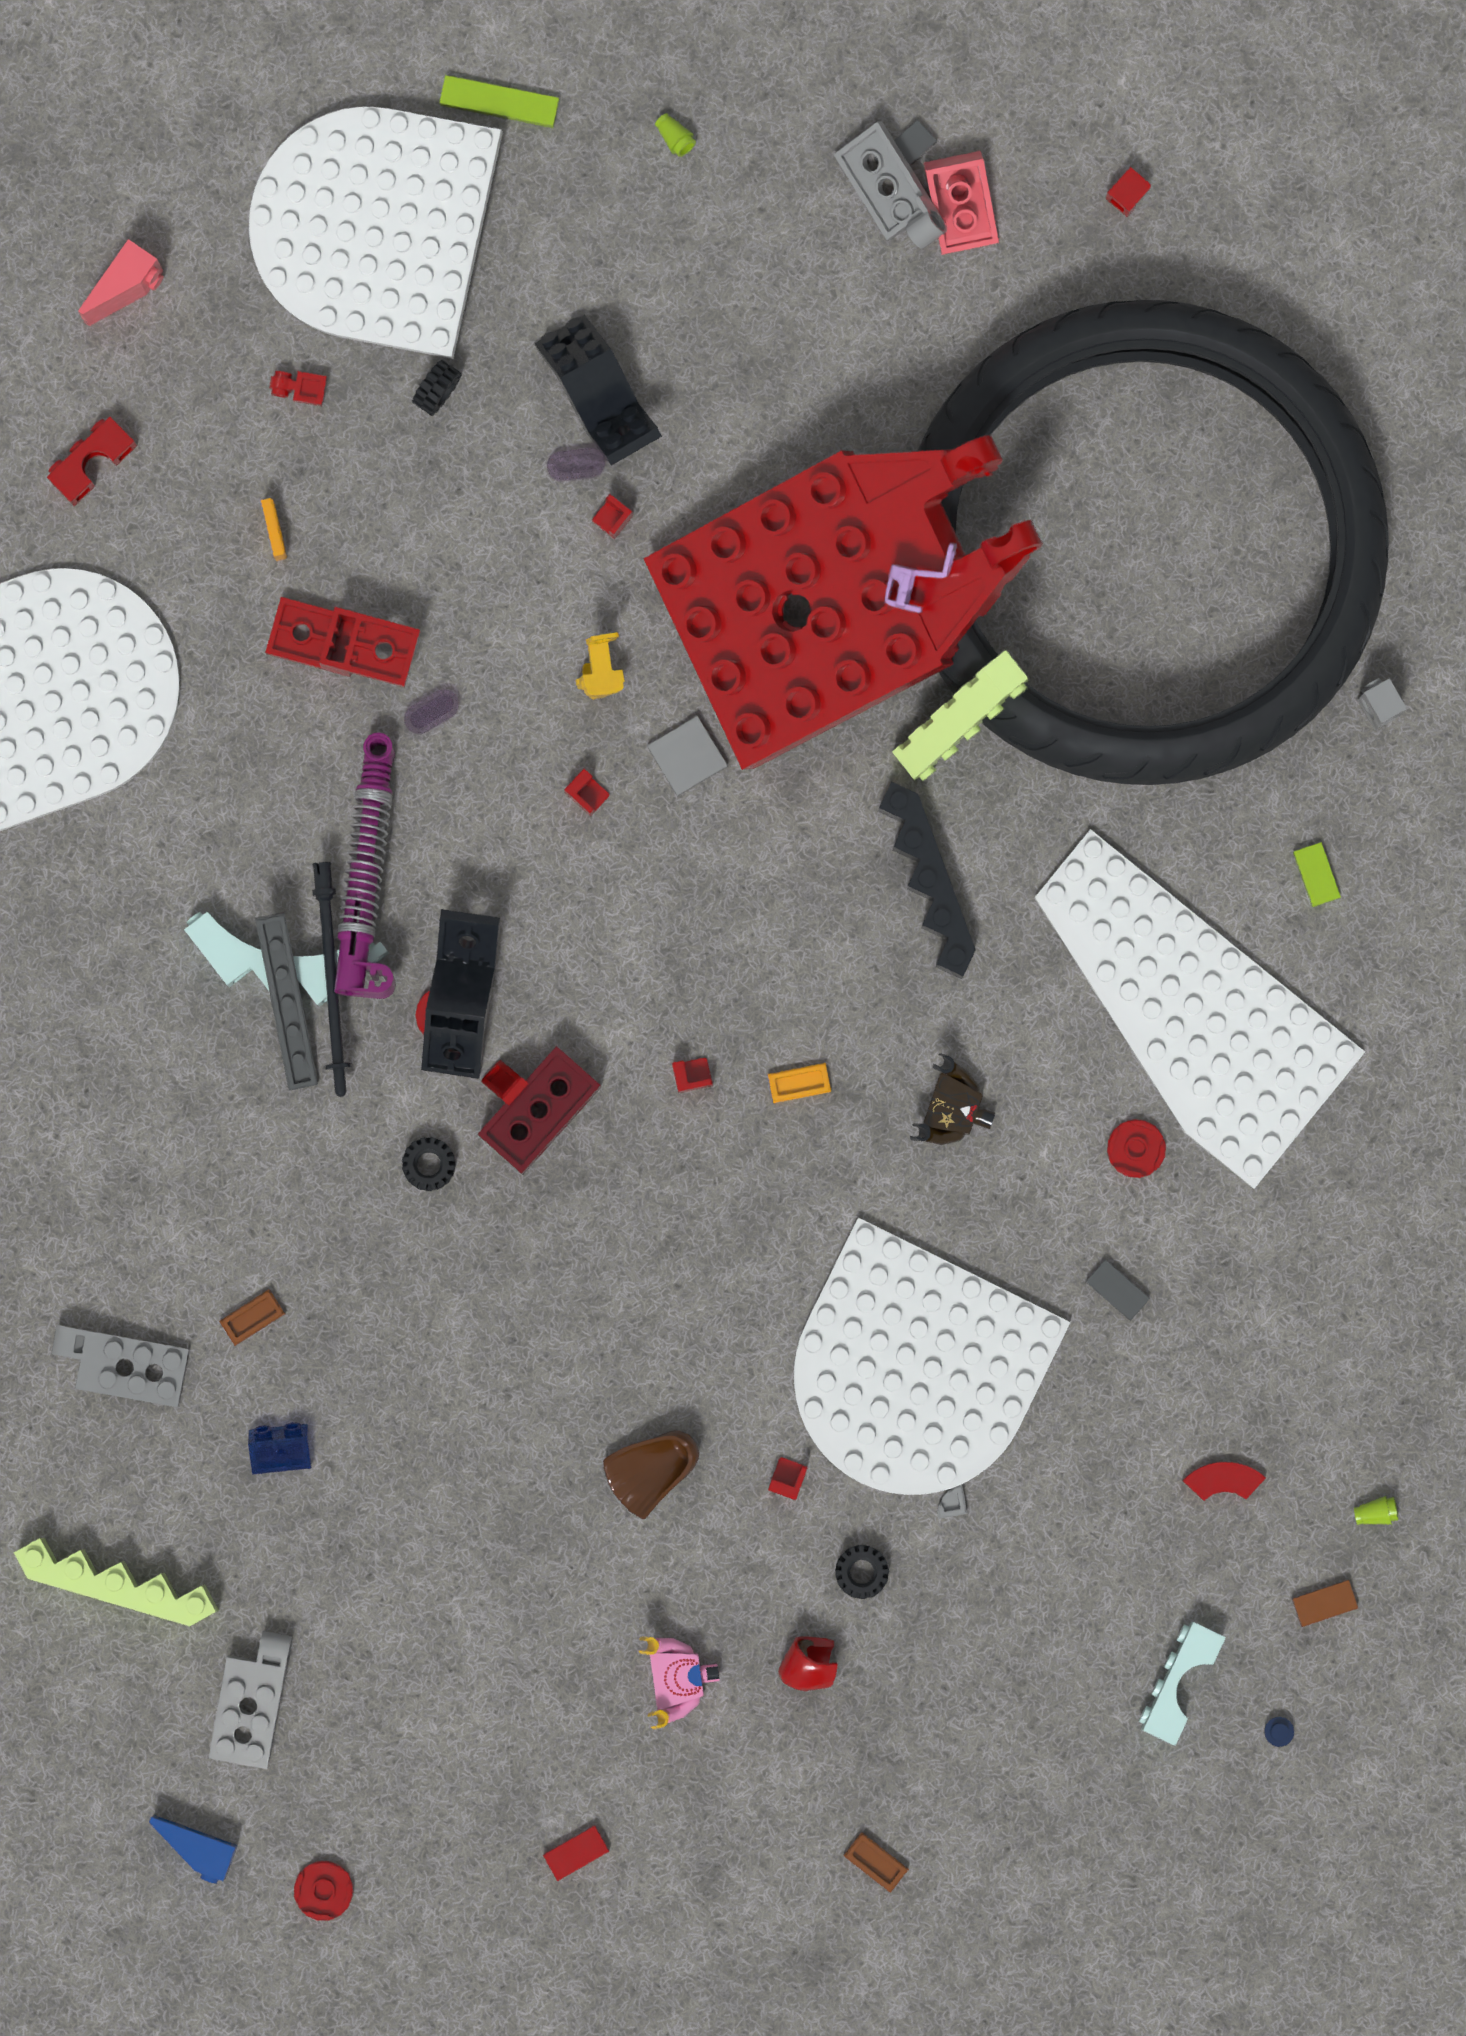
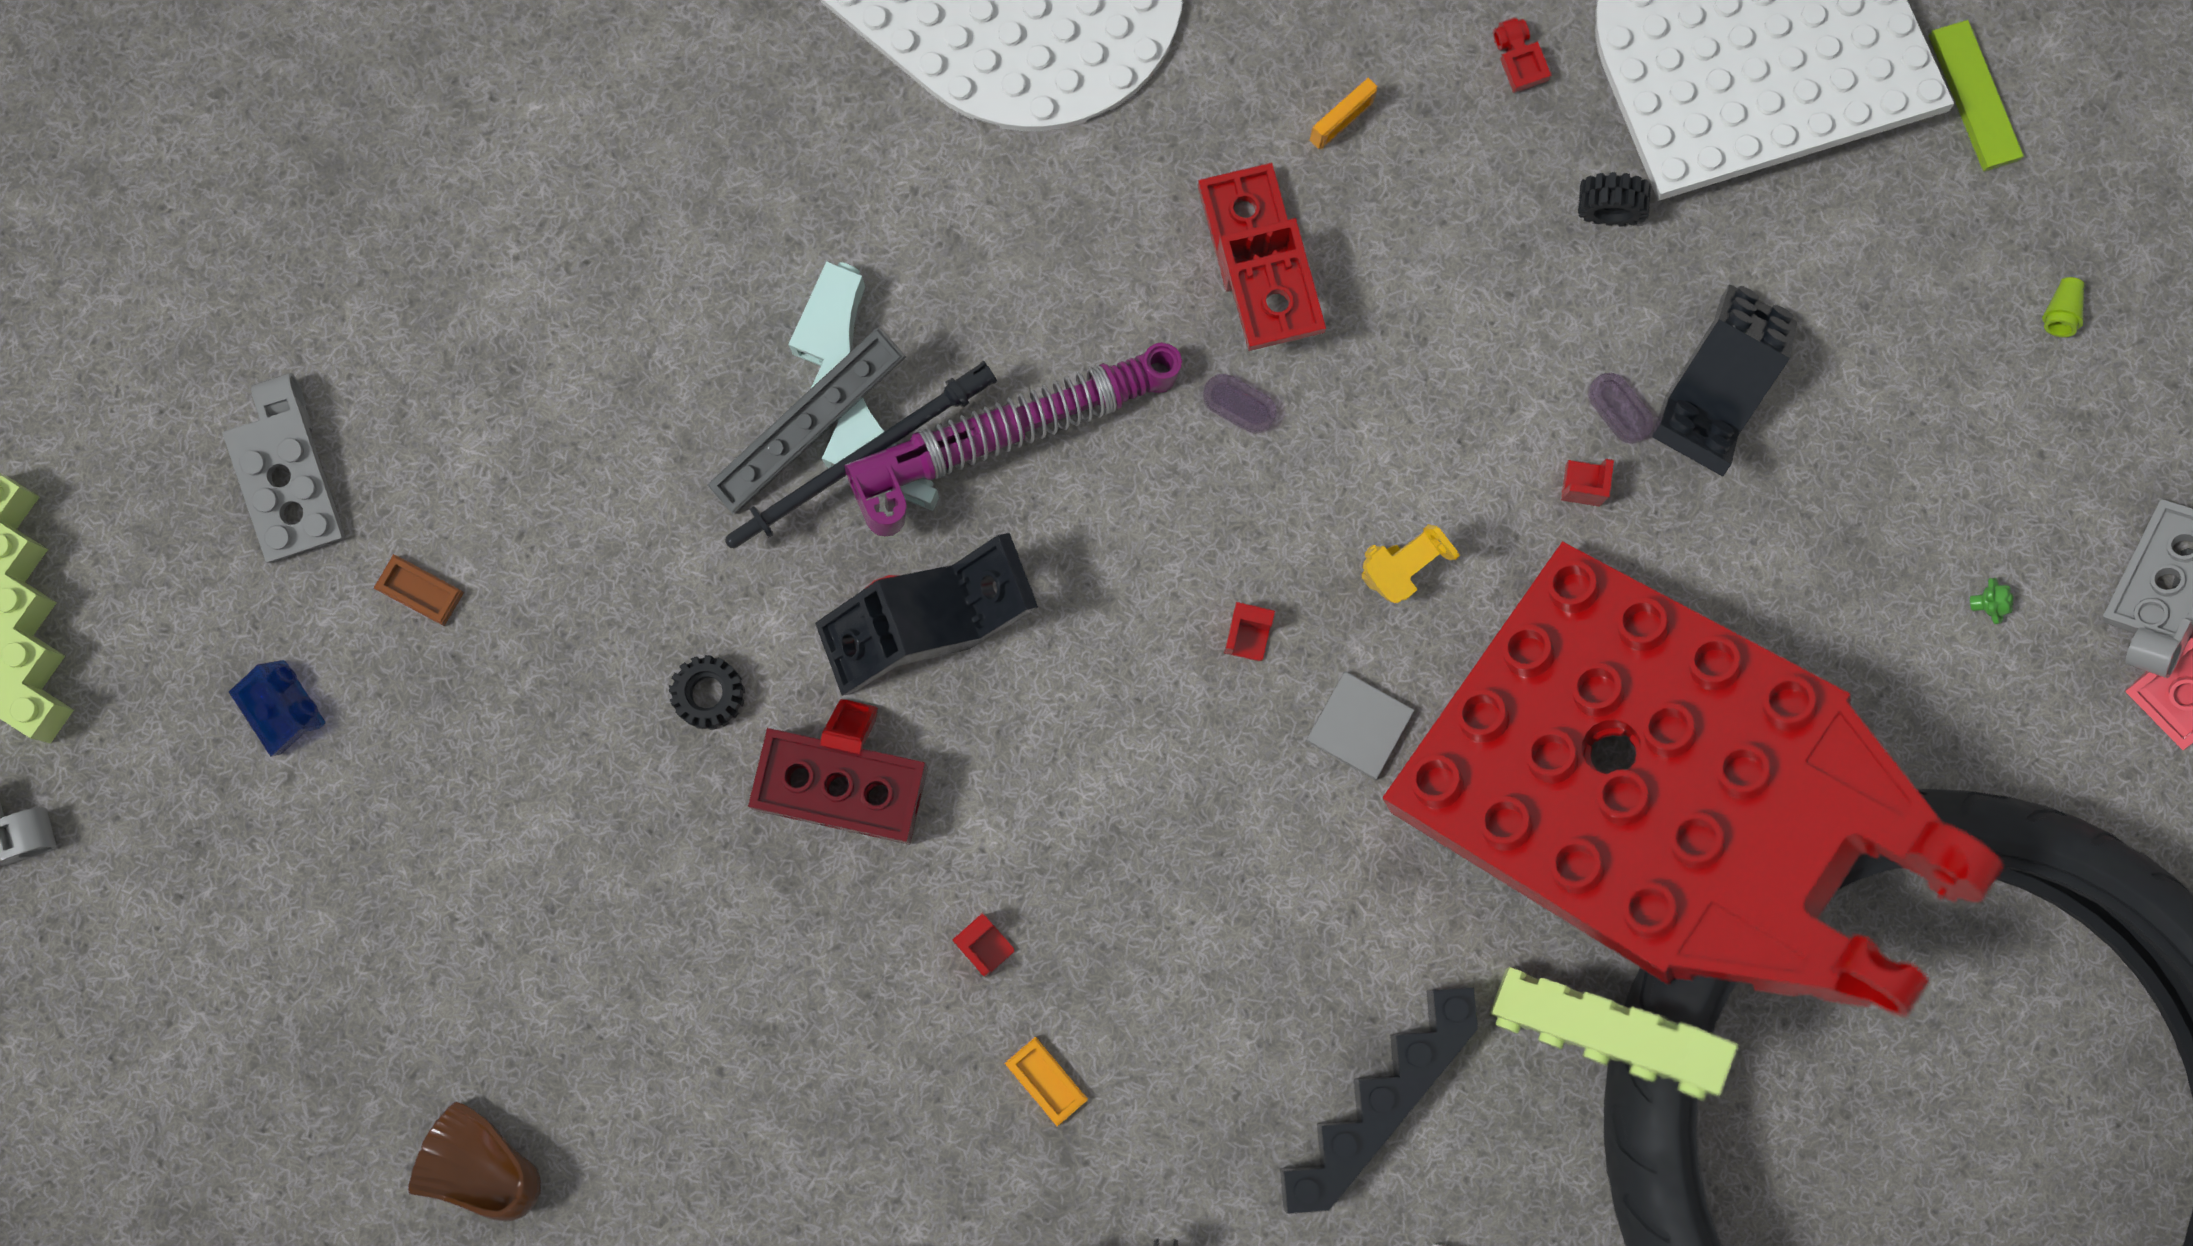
camera: 60 degrees right, 5 degrees down
lavender piece [885,543,957,613] -> none
none -> bright green plant [1970,578,2014,624]

